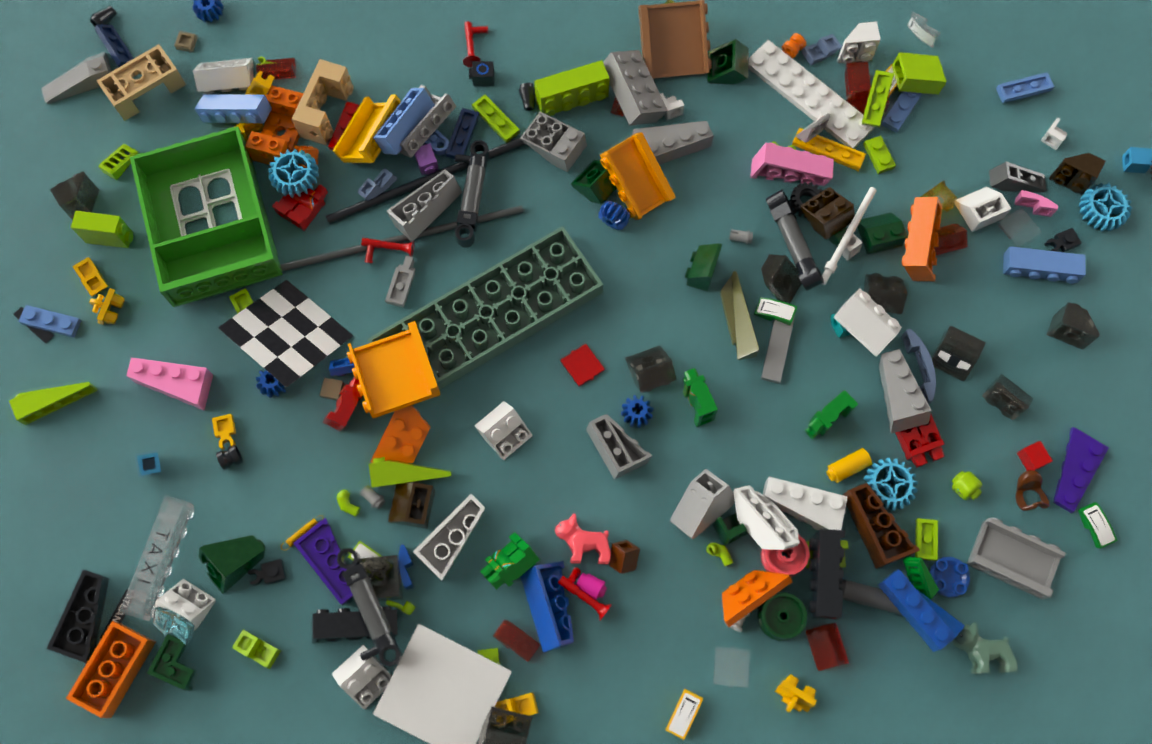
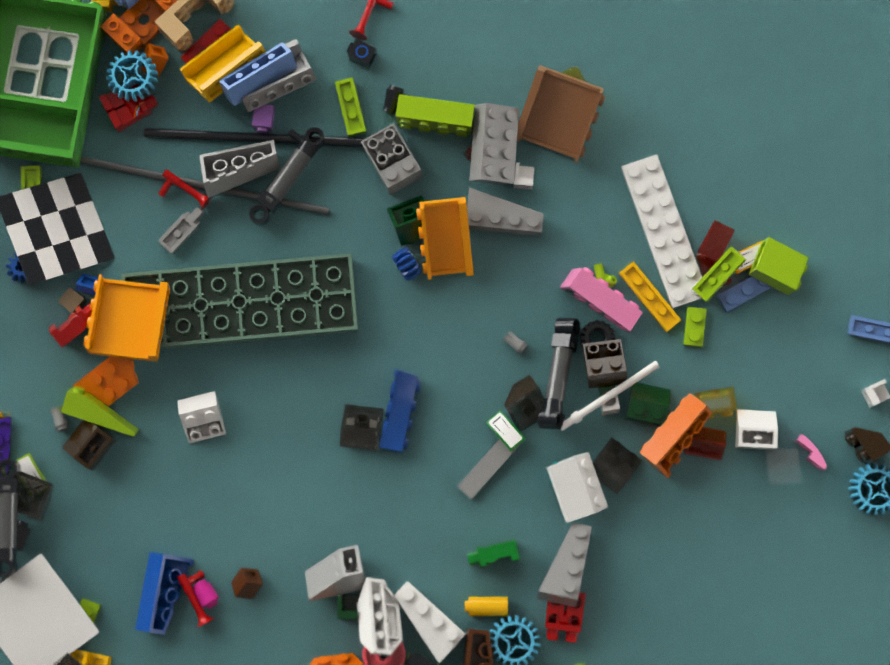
camera: 30 degrees right, 10 degrees up
lime arm [336,489,360,517] -> none
sand blue slope [357,168,397,201] -> none
lime hand [386,599,416,615] -> none
blue slope [399,544,414,590] -> none
white wedge [413,494,485,582] -> none
medium blue plate [424,129,449,155] -> none
dark blue plate [445,108,480,159] -> none
green hips [480,532,540,590] -> none
clear red slope [493,619,540,662] -> none
coral animal [555,514,611,565] -> none
red piece [560,343,605,387] -> none
light grey wedge [586,414,652,480] -> none
blue gear [621,395,654,428] -> none
green hips [683,368,718,427] -> none
dark green slope [684,243,723,292] -> none
lime arm [706,542,734,567] -> none
dark green slope [707,39,749,85] -> none
olive wedge [720,271,759,360] -> none
orange wheel [782,33,807,58] -> none
light grey slope [796,113,830,143] -> none
sand blue slope [801,34,842,65] -> none
white slope [837,22,881,63] -> none
sand blue slope [902,329,936,405] -> none
slope [907,12,941,48] -> none
clear smoke slope [931,325,986,382] -> none
clear smoke slope [982,374,1033,420] -> none
dark grey slope [989,162,1047,192] -> none
medium blue brick [1003,246,1086,284] -> none
black plate [1044,228,1082,252] -> none
clear smoke slope [1046,302,1100,350] -> none
none -> blue wedge [379,369,421,453]

